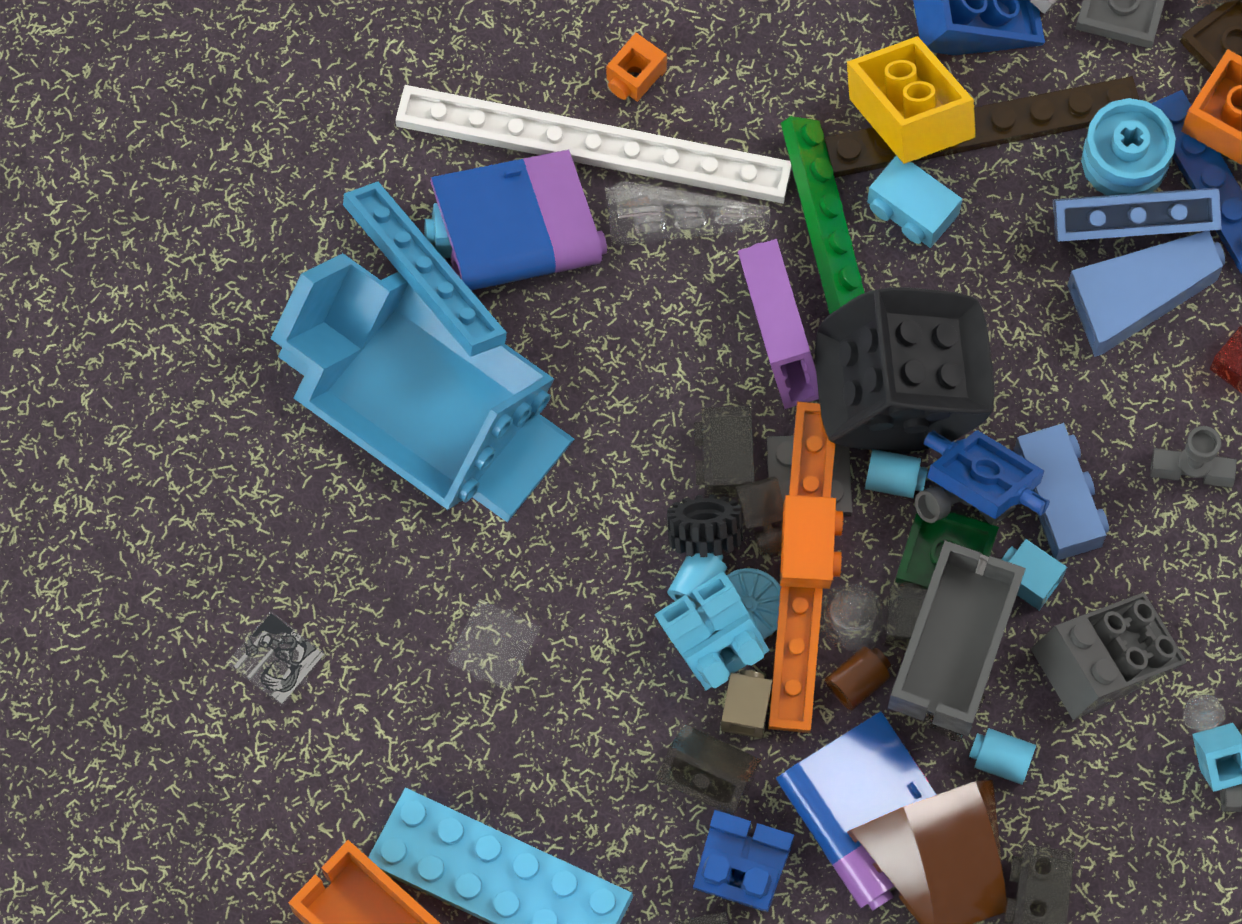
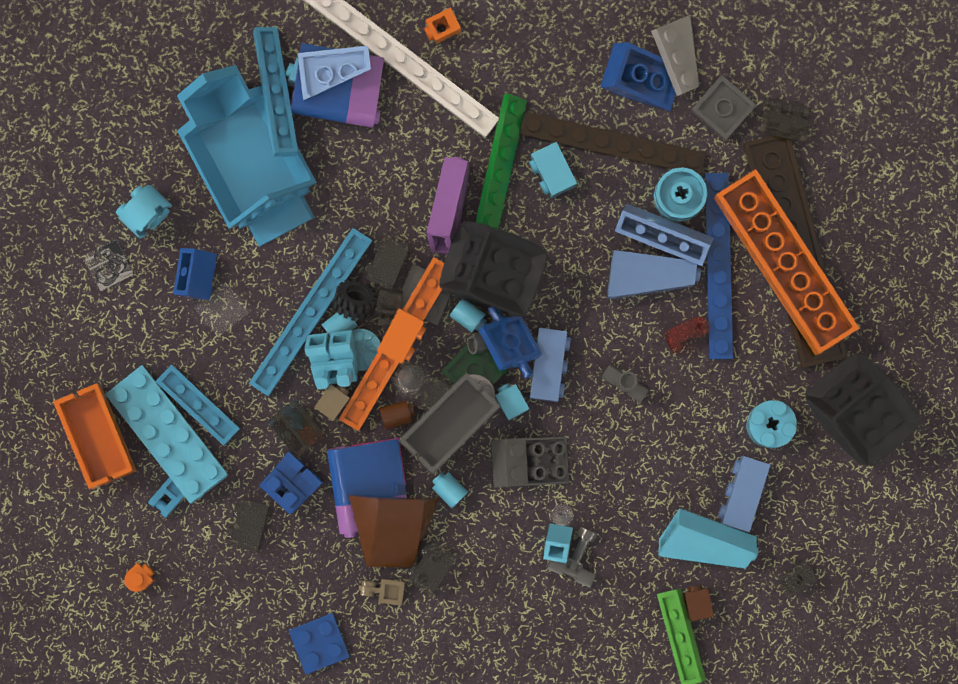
camera: 20 degrees right, 15 degrees up
clear wedge [605,181,771,247] -> none
yellow brick [847,36,975,164] -> none
none -> medium azure brick [116,185,172,239]
none -> dark azure plate [155,364,240,446]
none -> blue brick [173,248,217,300]
none -> dark azure plate [249,228,373,397]
none -> light blue wing [297,46,371,101]

